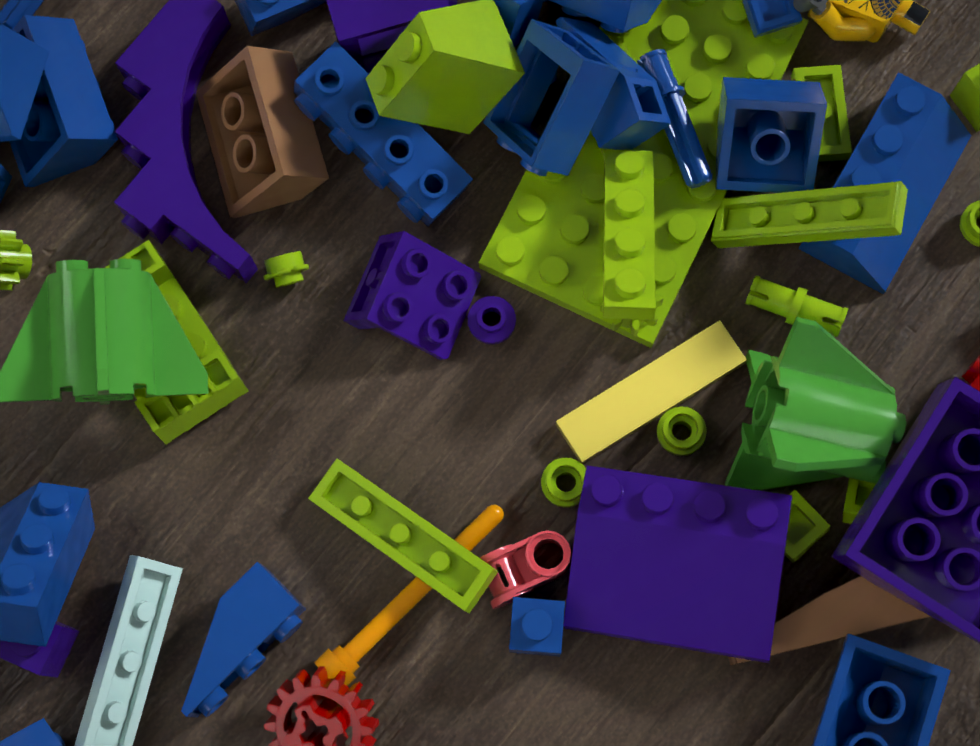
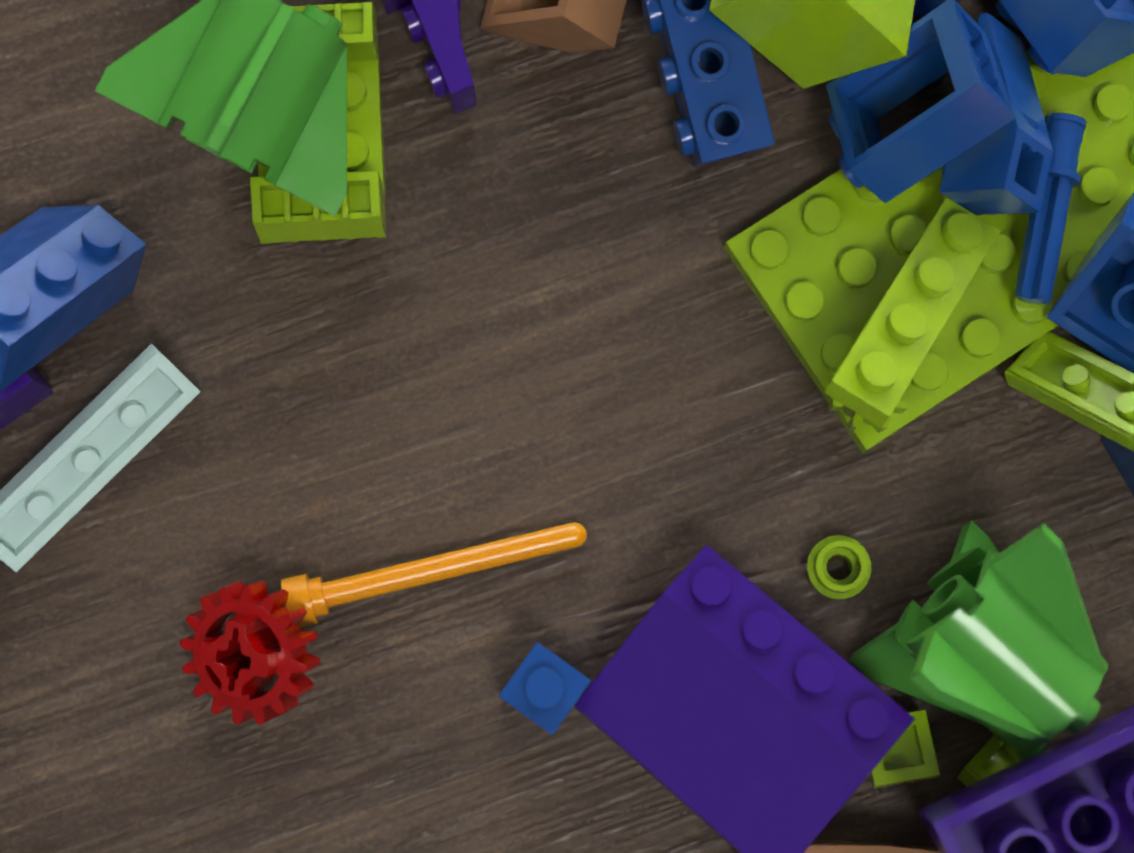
camera: 25 degrees right, 5 degrees up
blue slope [181,562,306,718] -> none
lime plate [263,251,309,288] -> none
lime plate [308,458,499,614] -> none
dark purple bracket [343,231,481,360] -> none
dark purple plate [468,296,516,345] -> none
coral piece [480,530,572,609] -> none
lime plate [541,458,586,508] -> none
light yellow tile [555,320,747,464] -> none
lime pin [745,275,849,337] -> none

